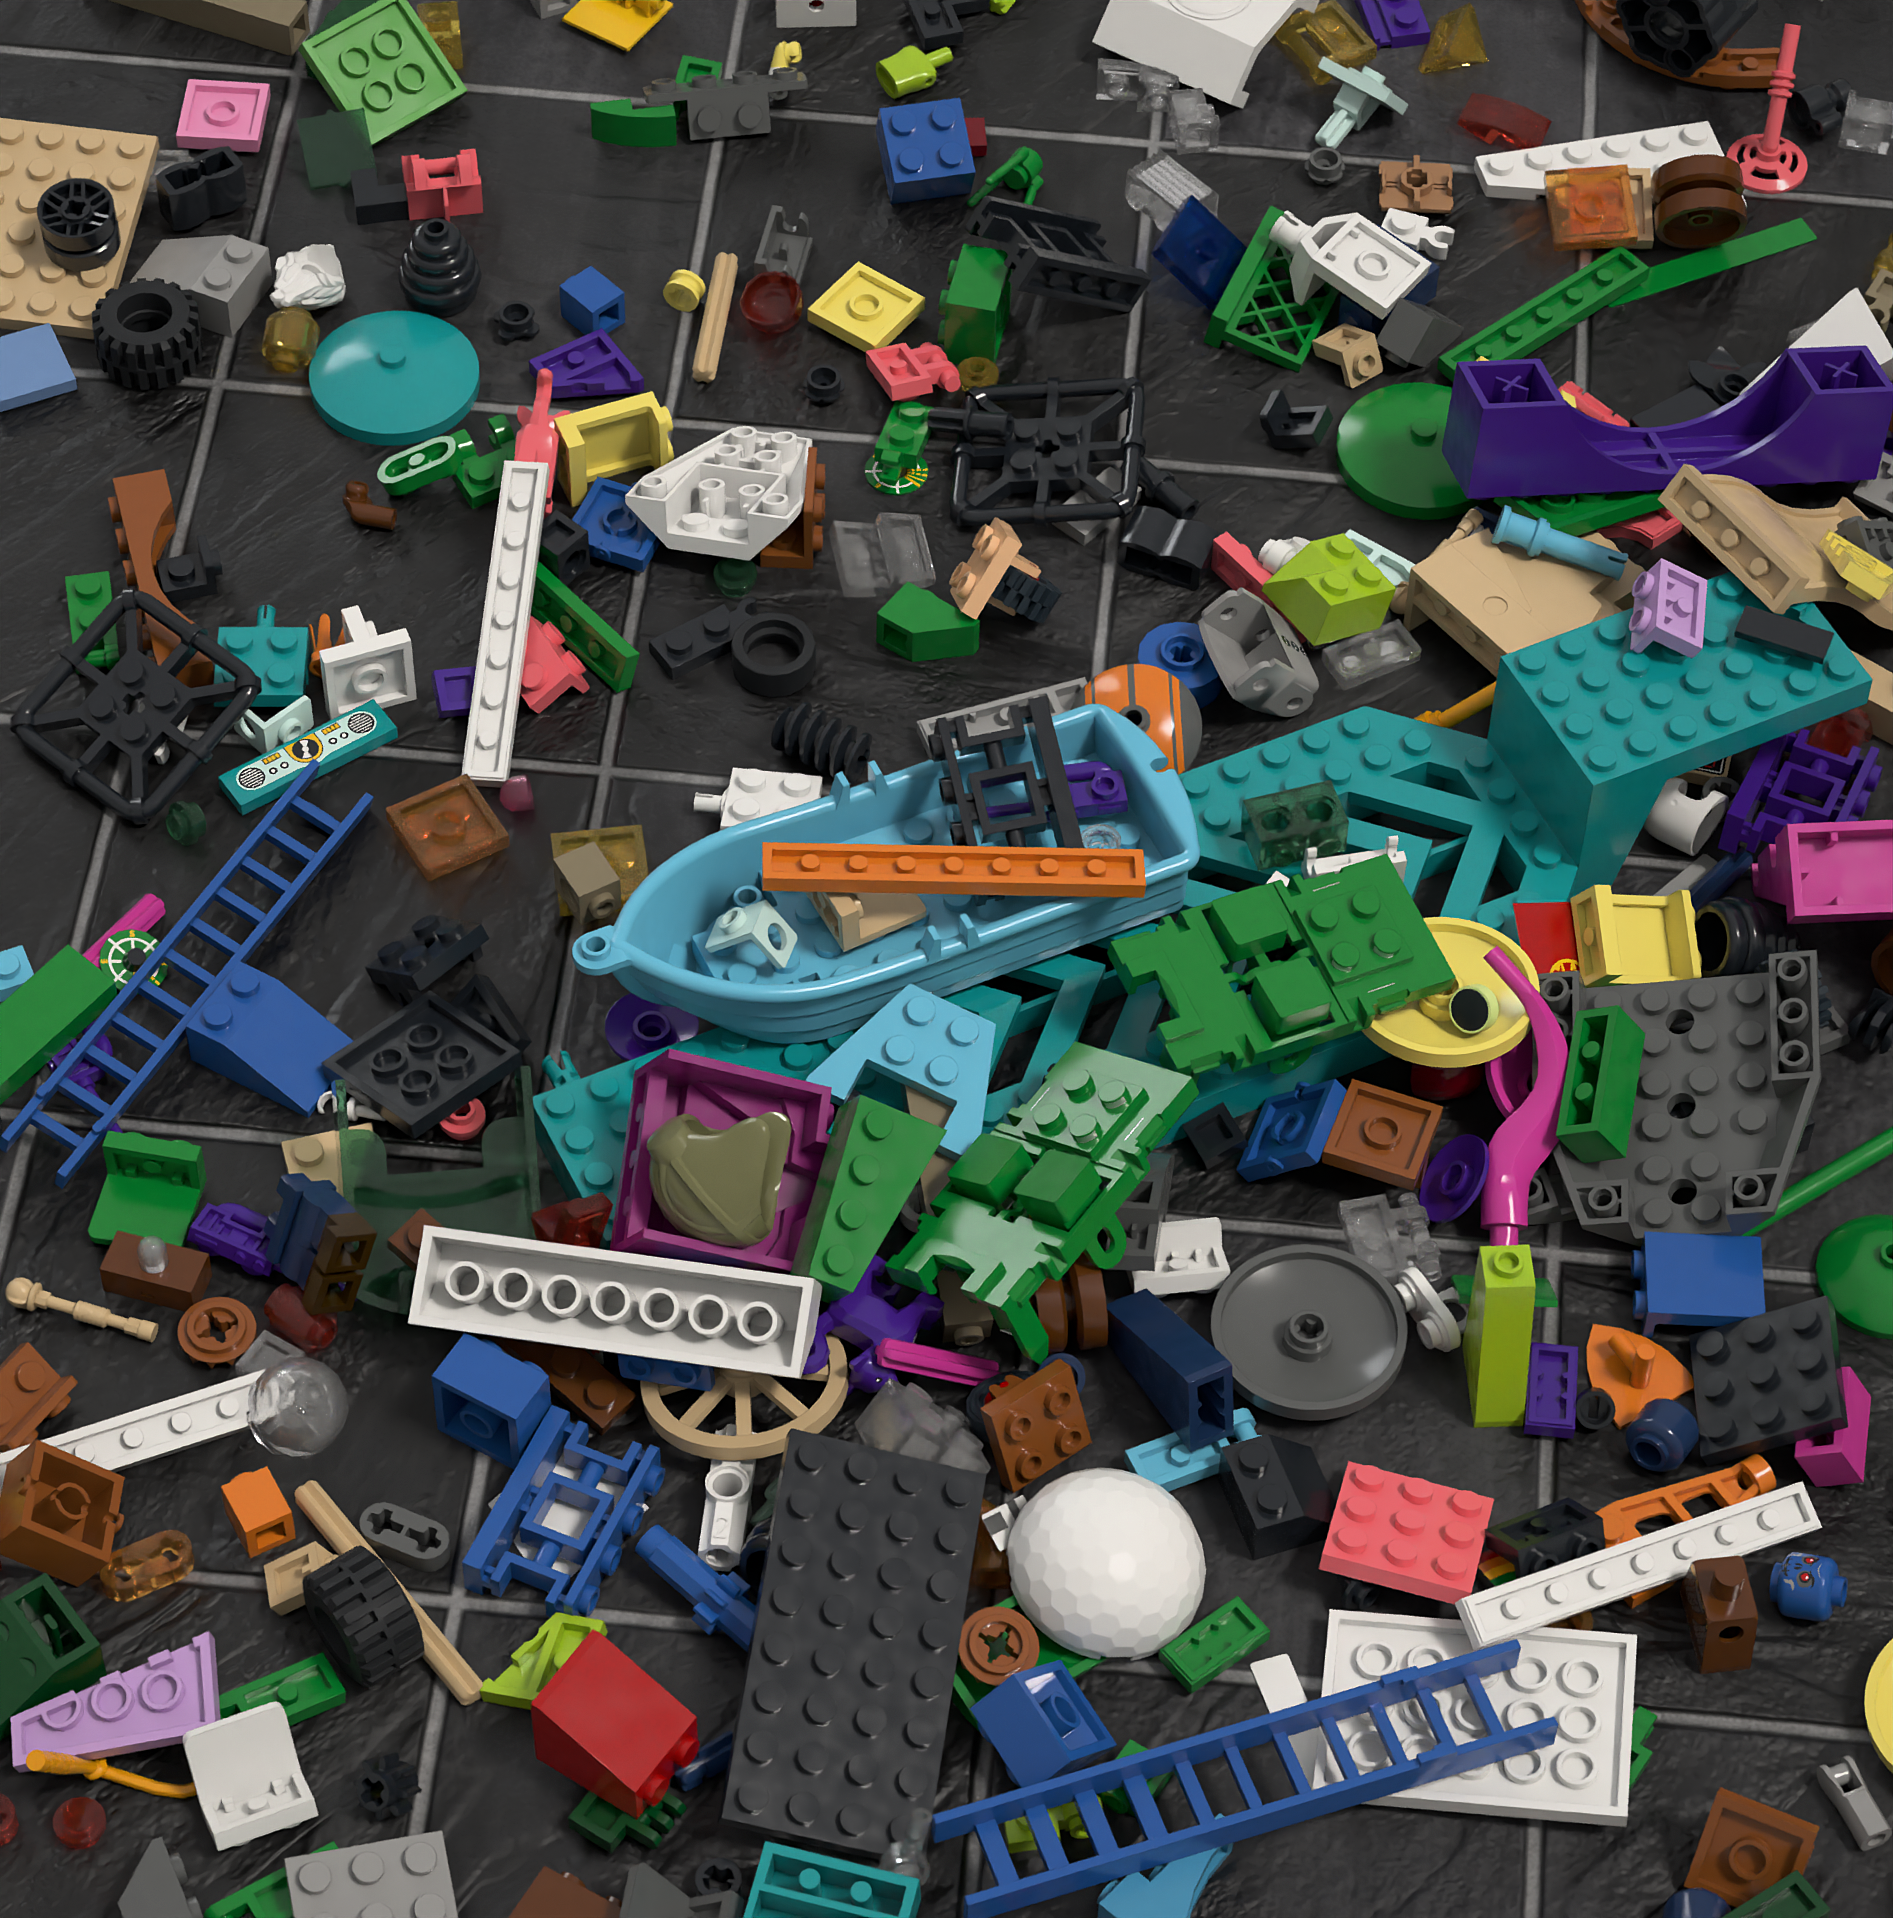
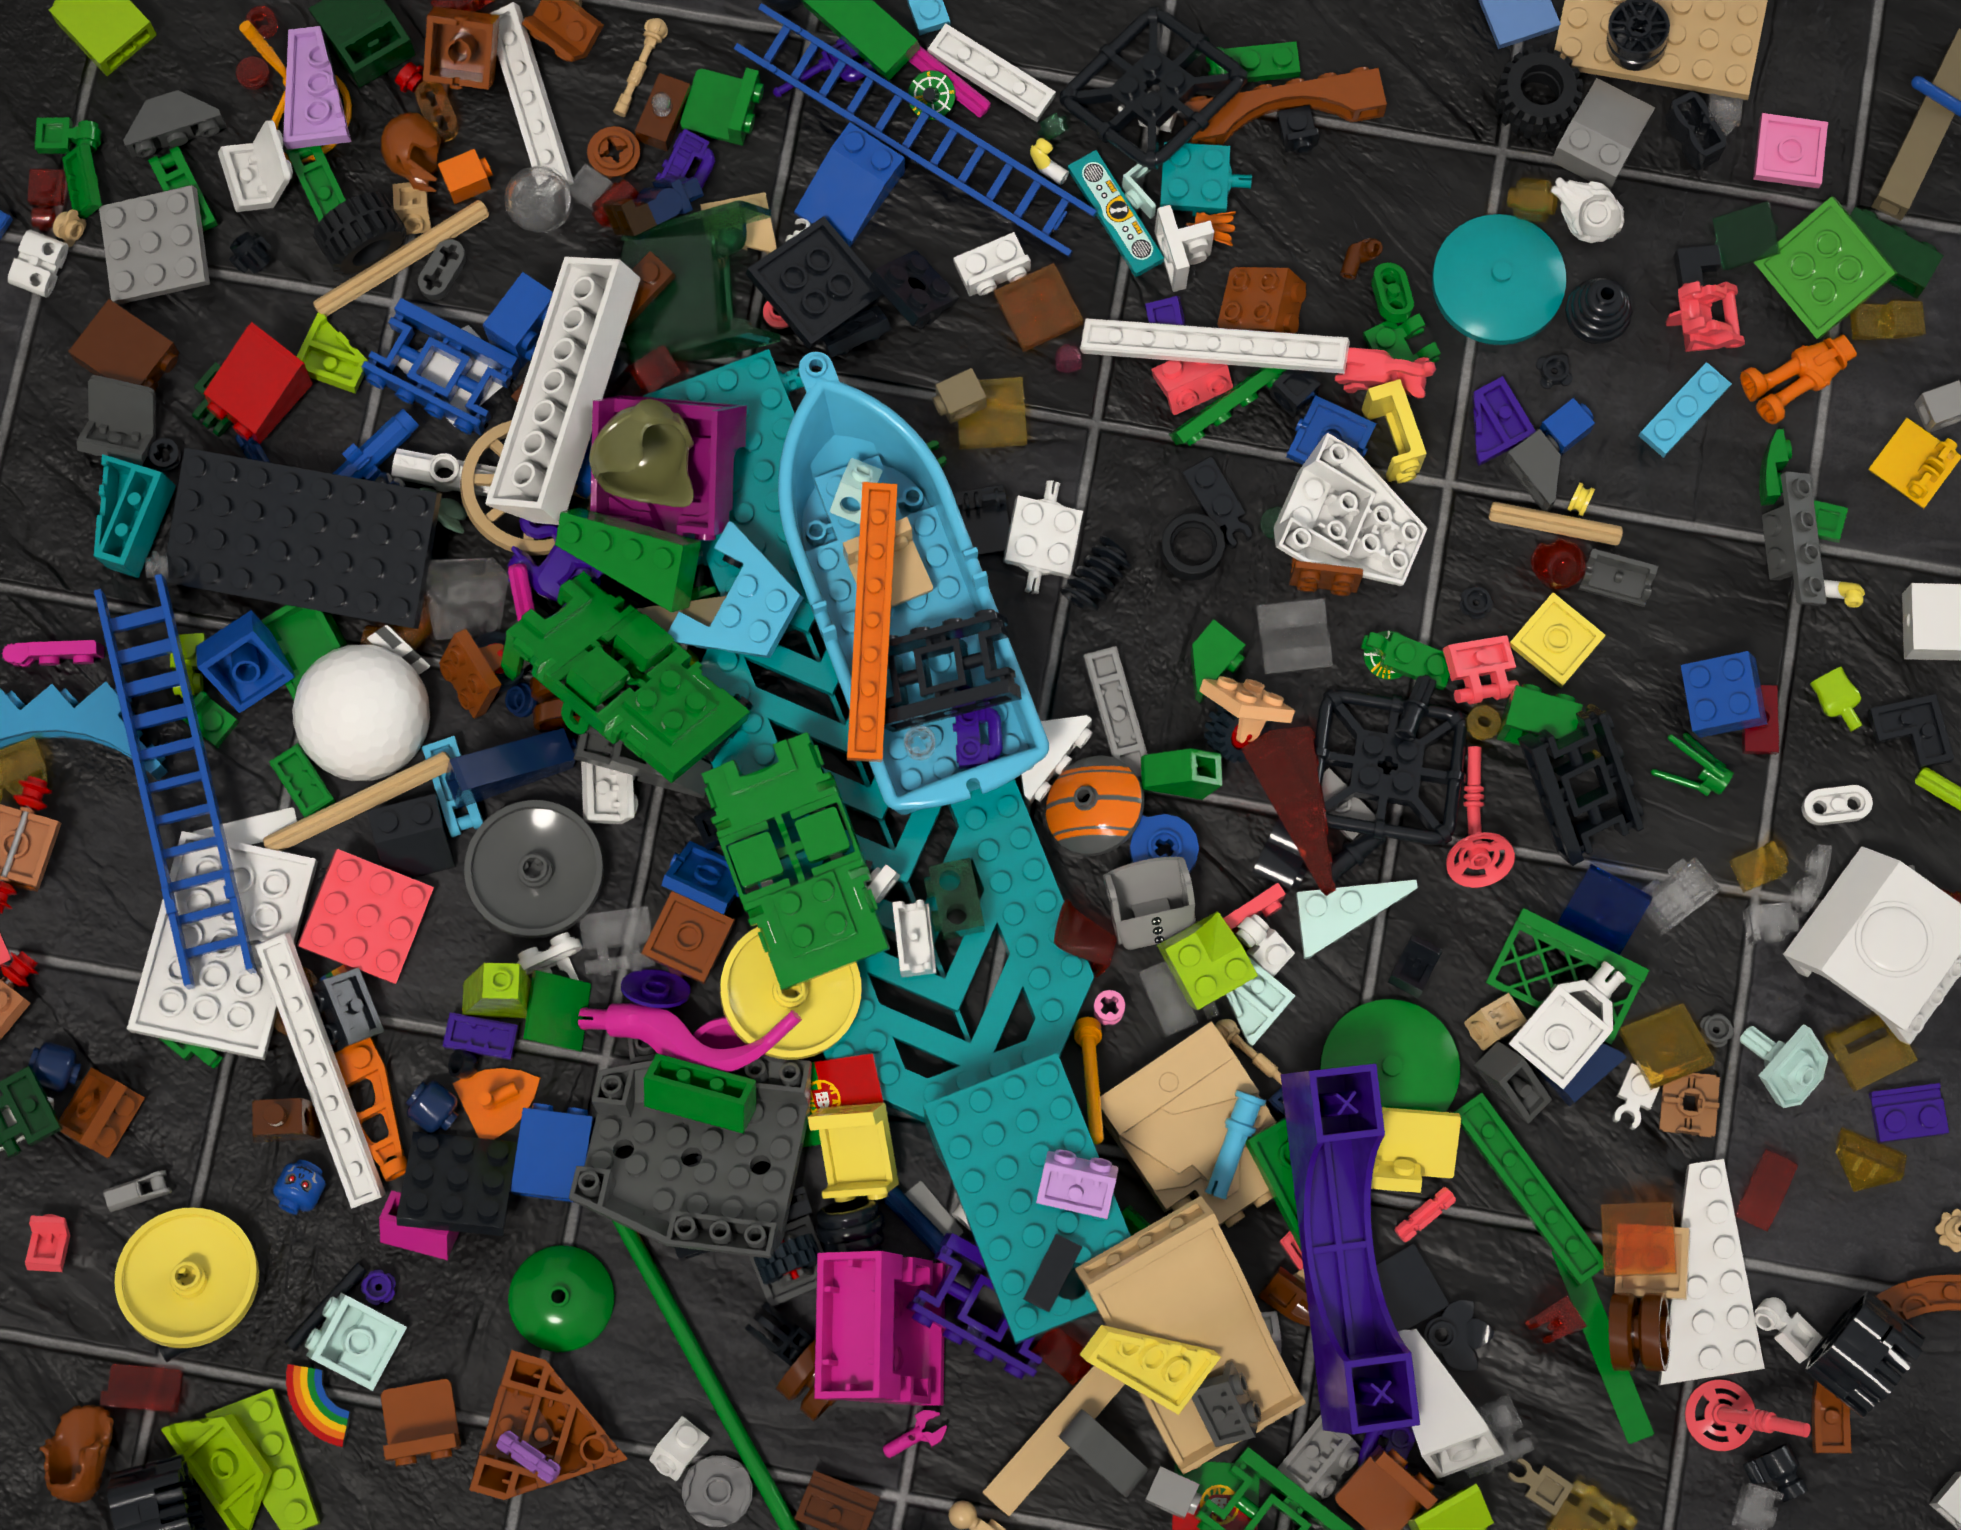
camera: 95 degrees right, 25 degrees up
dark orange gear [958,1606,1039,1687] -> none
black tile [1449,984,1499,1034] -> none
none -> tan axle [263,752,451,851]
none -> dark orange helmet [381,112,441,192]
none -> red plate [395,62,424,93]
none -> white plate [927,23,1056,122]
none -> white bracket [953,232,1031,296]
none -> arm [1030,138,1069,186]
none -> clear red piece [1054,899,1117,978]
none -> bright pink bush [1093,990,1125,1025]
none -> green slope [1141,748,1222,800]
none -> dark orange bracket [1217,267,1306,334]
none -> clear red wedge [1241,726,1336,896]
none -> light aqua wing [1296,880,1418,959]
none -> coral dish [1446,746,1515,888]
none -> dark grey slope [1504,429,1561,512]
none -> clear red hinge [1525,1296,1587,1344]
none -> clear yellow plate [1619,1003,1715,1090]
none -> medium azure plate [1639,362,1732,458]
none -> clear yellow bracket [1729,841,1788,893]
none -> orange piece [1740,334,1857,424]
none -> white plate [1755,1297,1823,1364]
none -> white plate [1801,785,1873,825]

